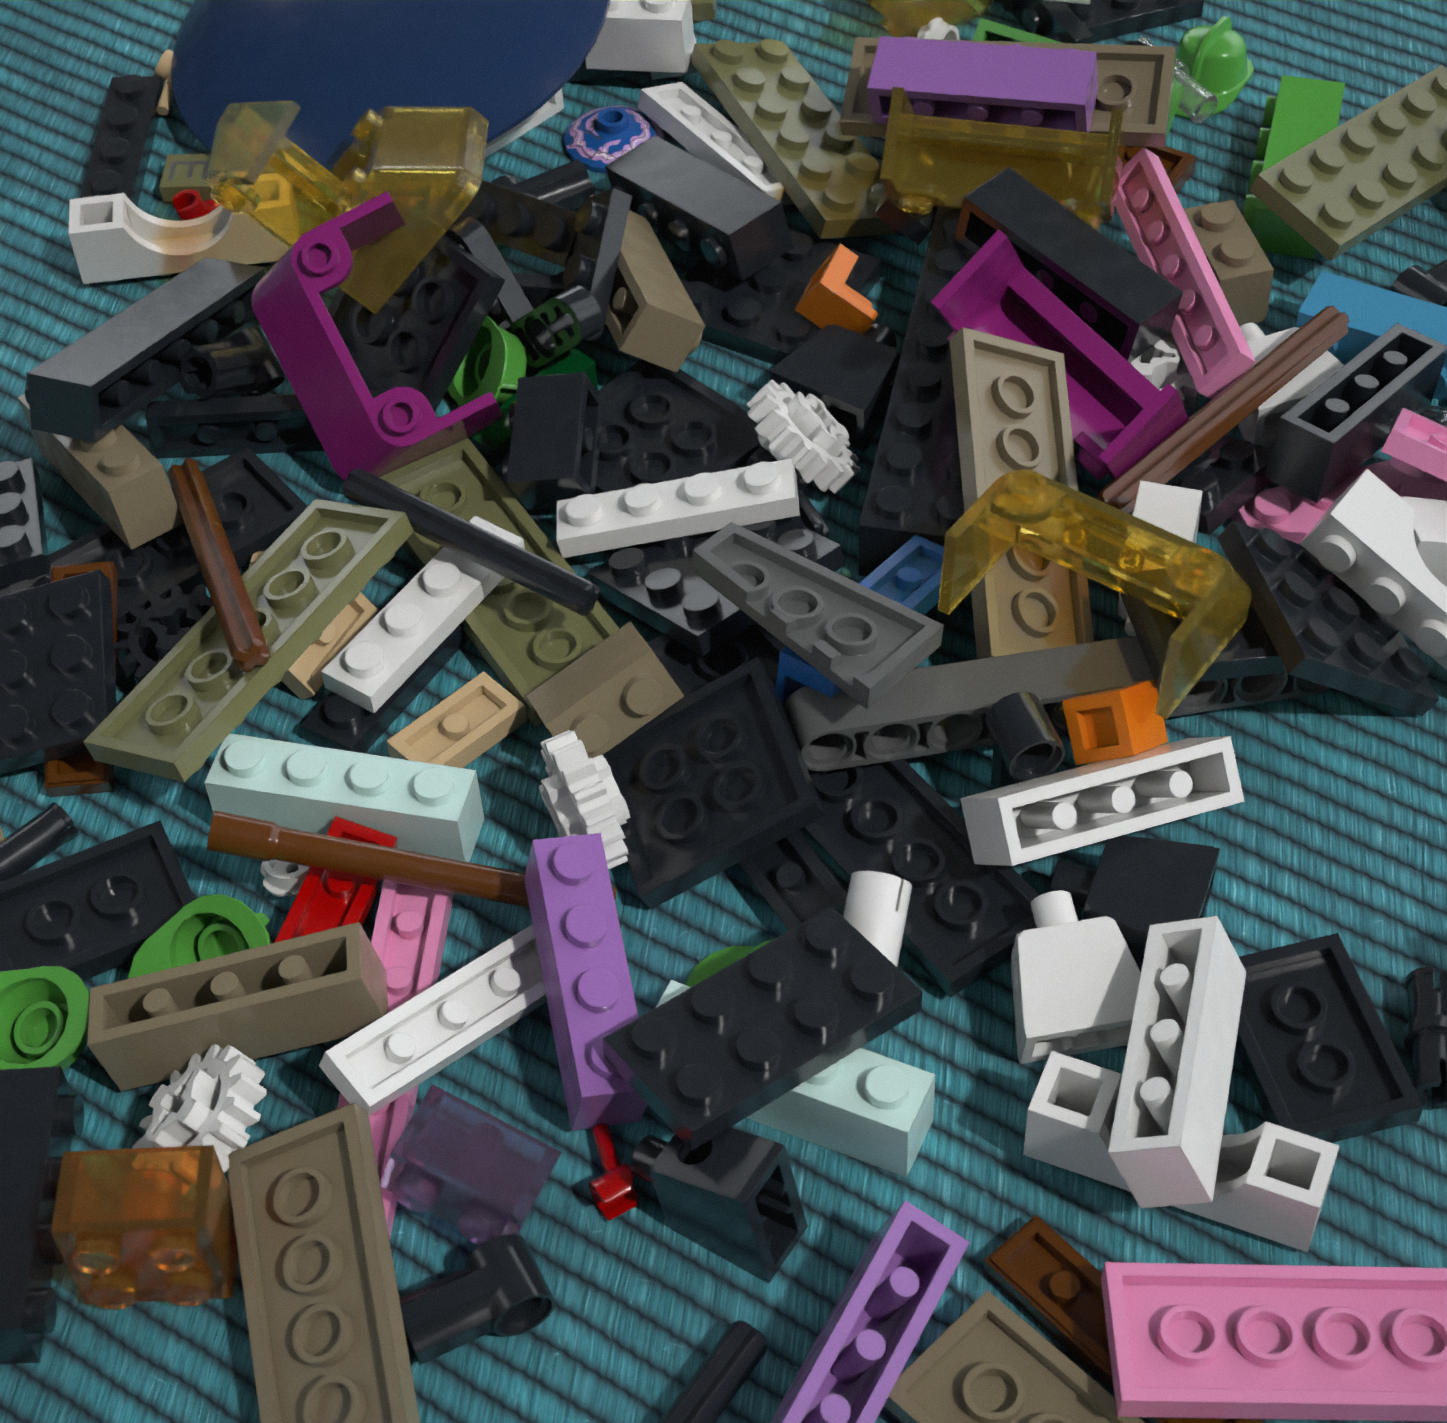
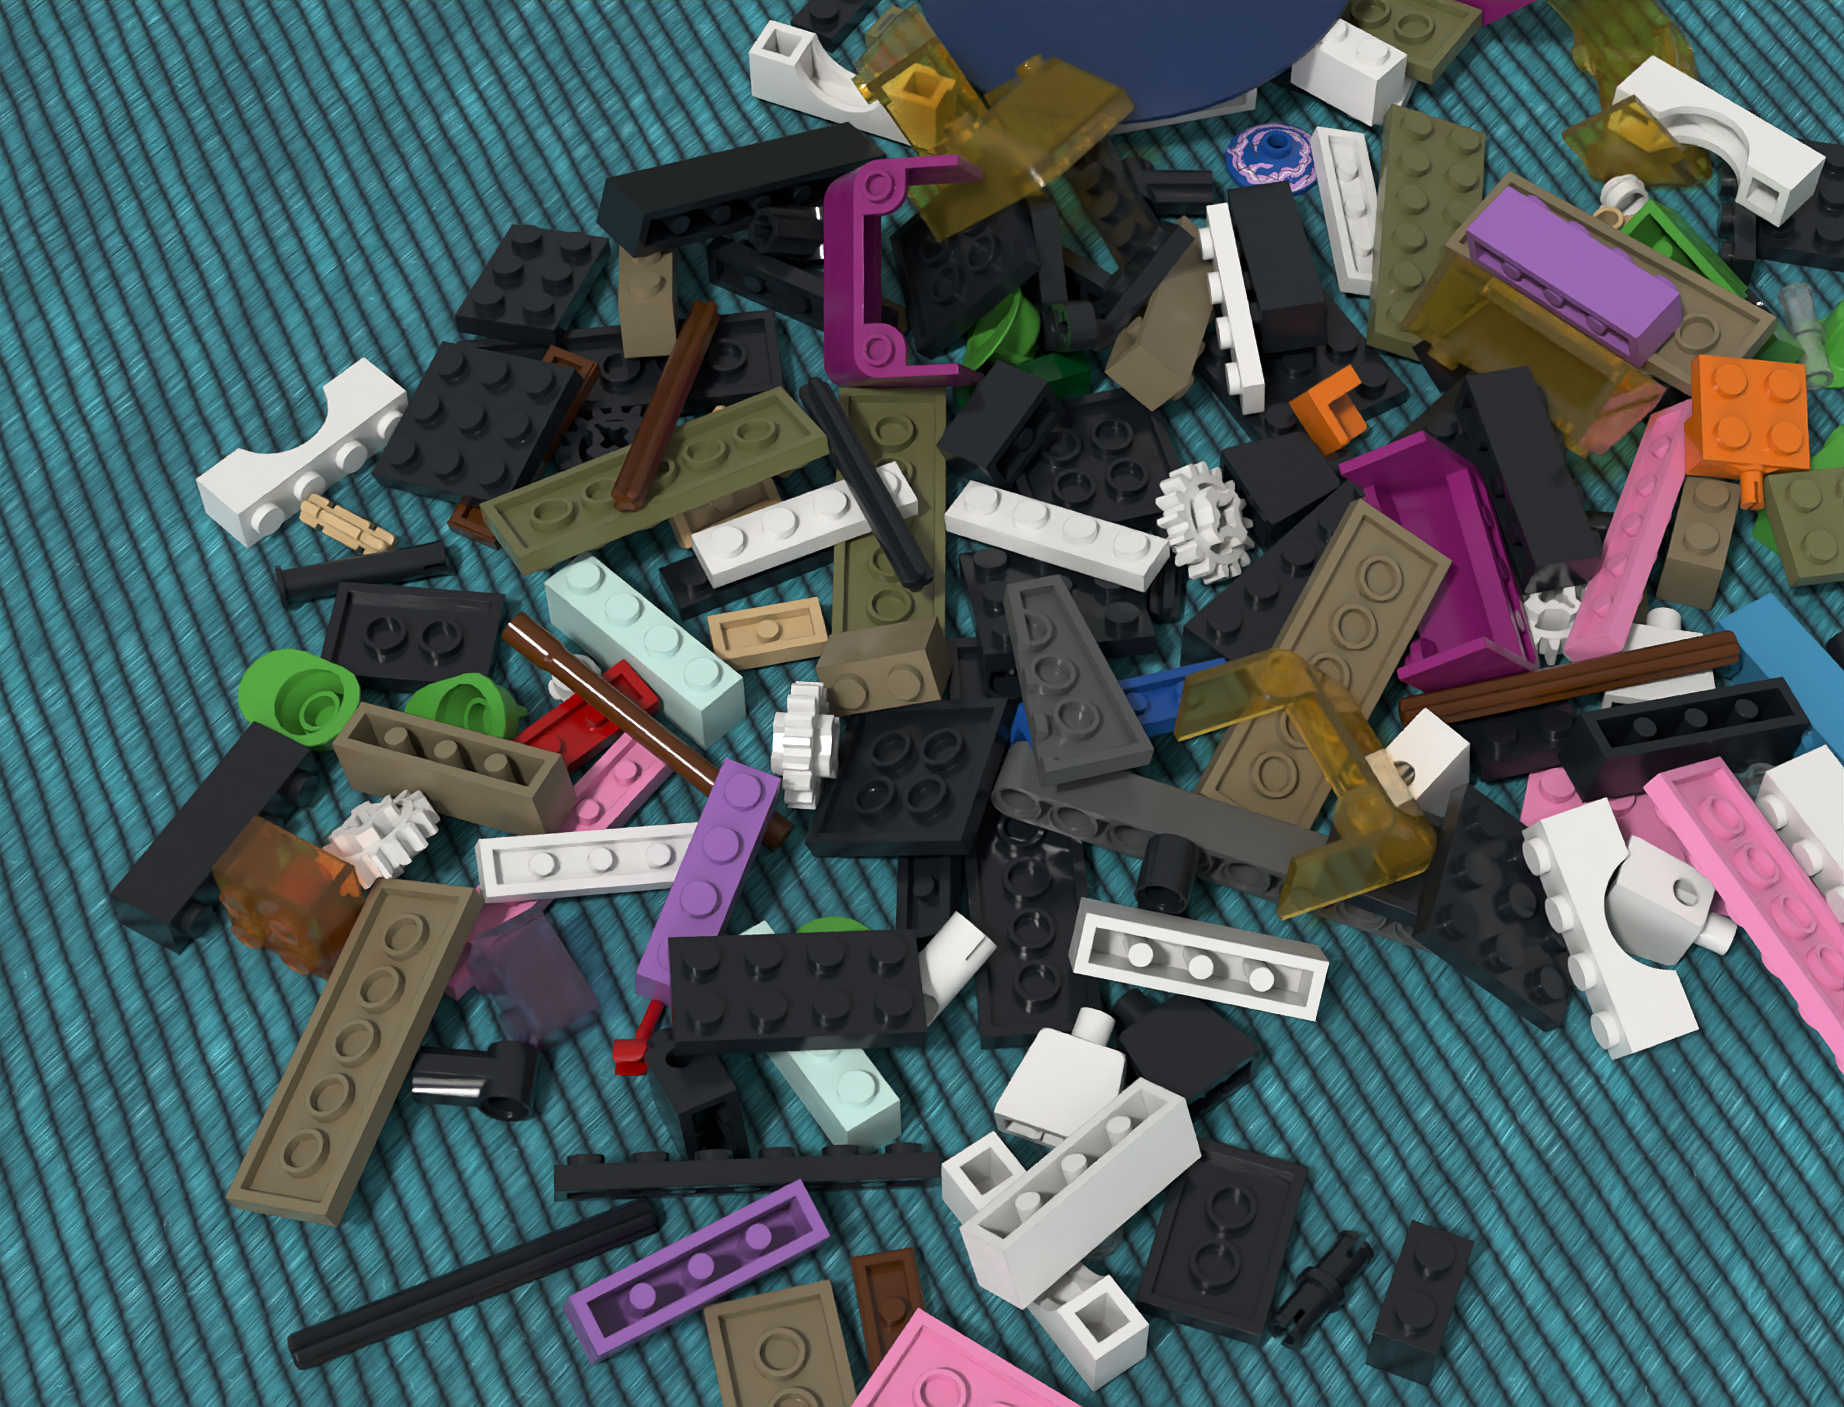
camera: 30 degrees right, 5 degrees up
orange panel [1062,679,1169,765] -> none
none -> black plate [554,1142,941,1202]
none -> white plate [1198,203,1265,415]
none -> orange plate [1684,354,1810,510]

